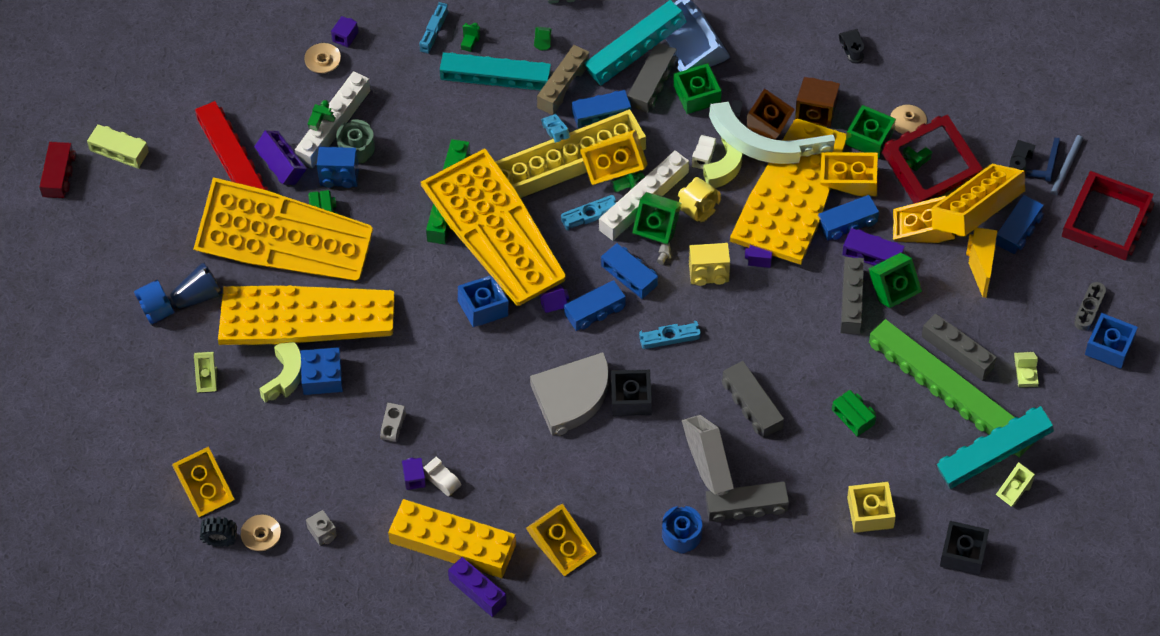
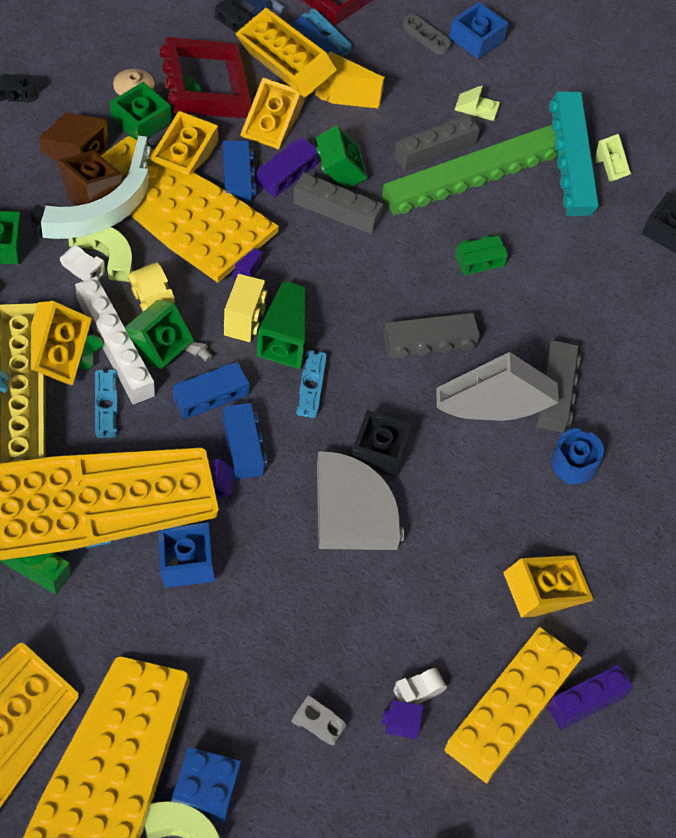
camera: 80 degrees left, 0 degrees up
light yellow brick [847,482,895,533] -> none
none -> green slope [257,281,305,369]
none -> dark azure piece [301,9,351,57]

